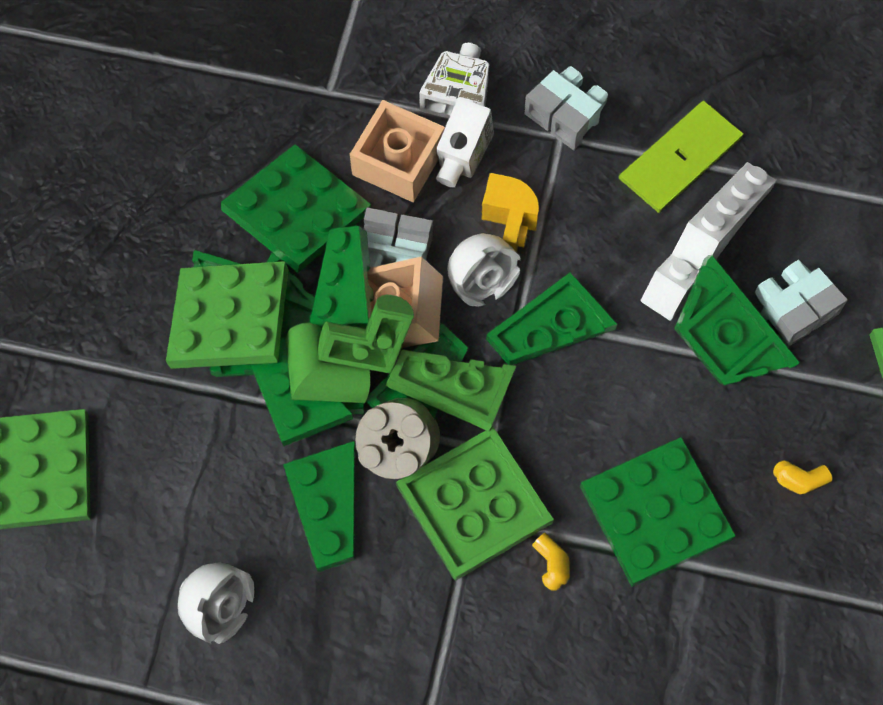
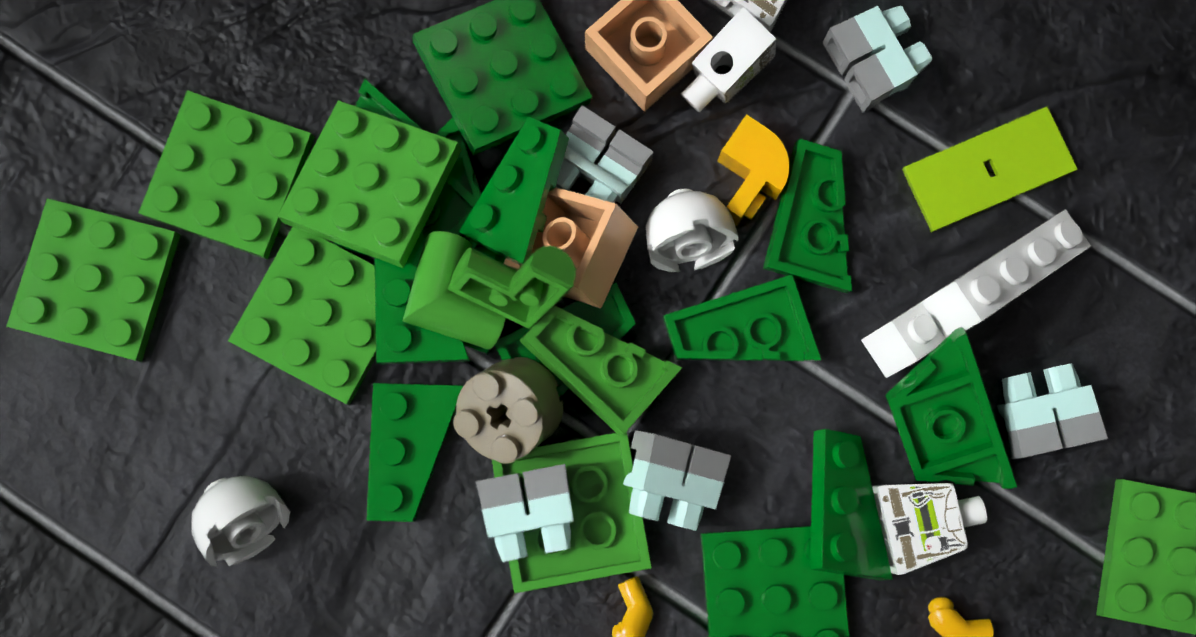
camera: 20 degrees right, 15 degrees up
none -> bright green plate [138,90,315,260]
none -> bright green plate [228,227,376,405]
none -> light aqua hips [476,464,574,562]
none -> light aqua hips [623,430,731,531]
none -> green wing [763,139,852,293]
none -> green wing [810,429,893,581]
none -> torso [872,483,987,575]

